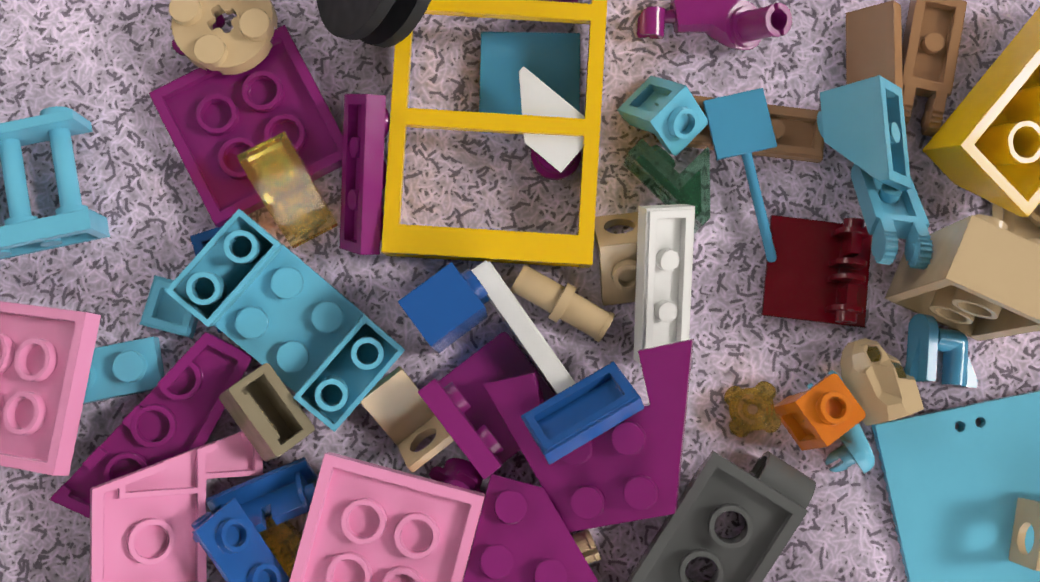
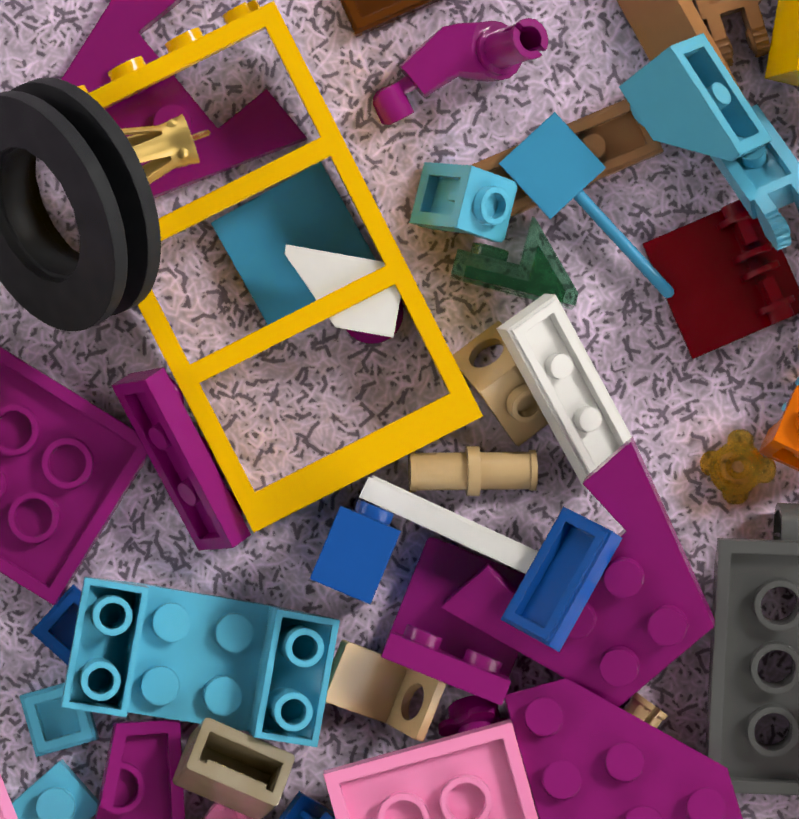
camera: 25 degrees left, 5 degrees up
clear yellow slope [237,131,338,249] -> none

